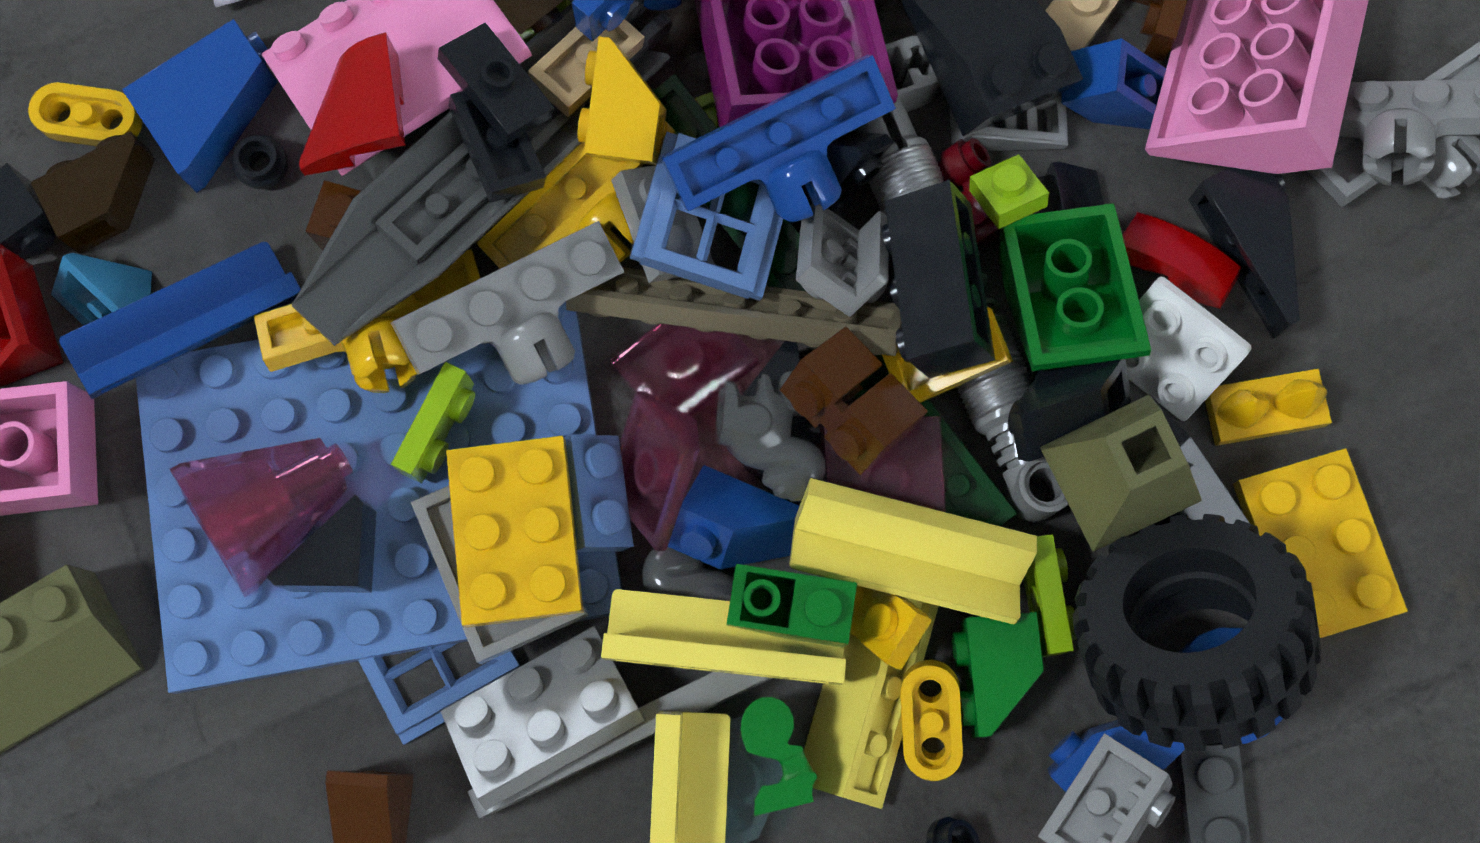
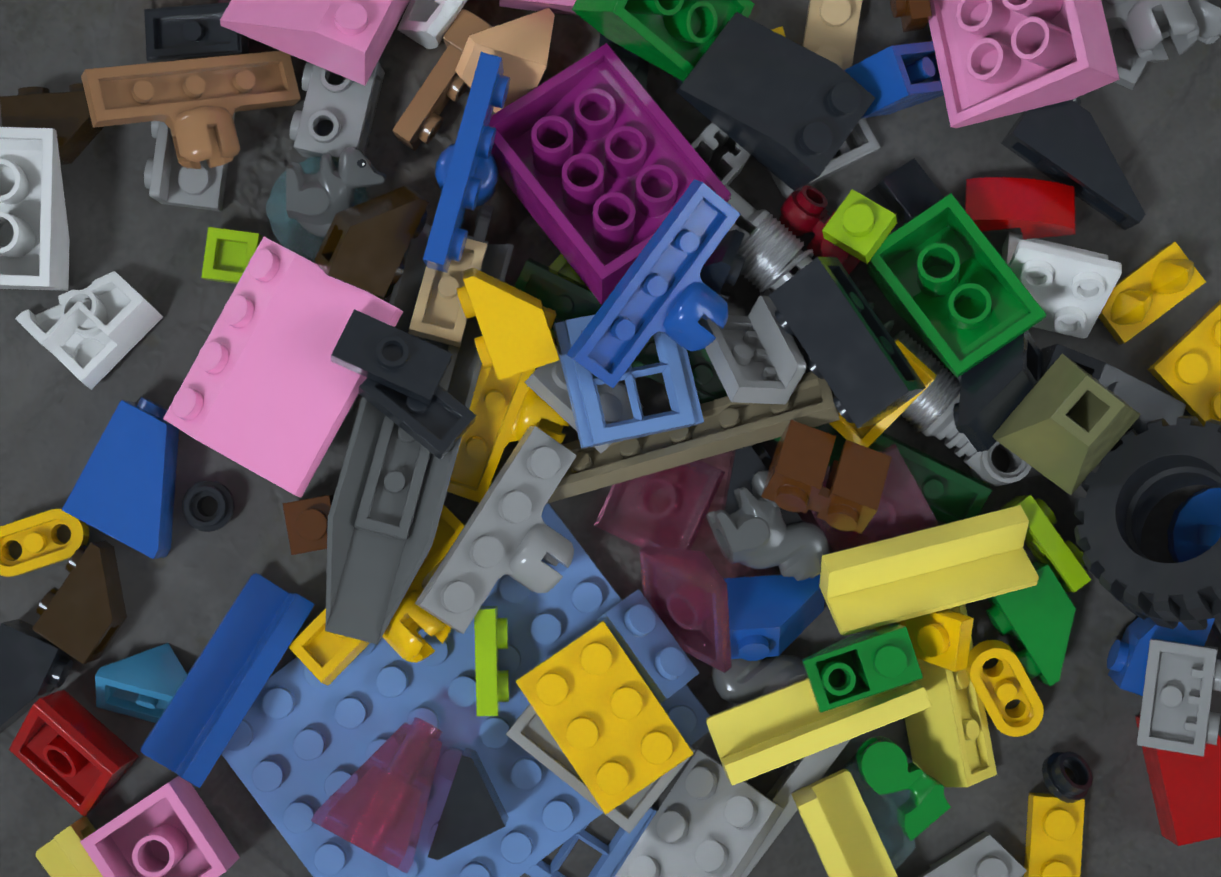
camera: 30 degrees left, 10 degrees up
red slope [299,32,405,176] -> none

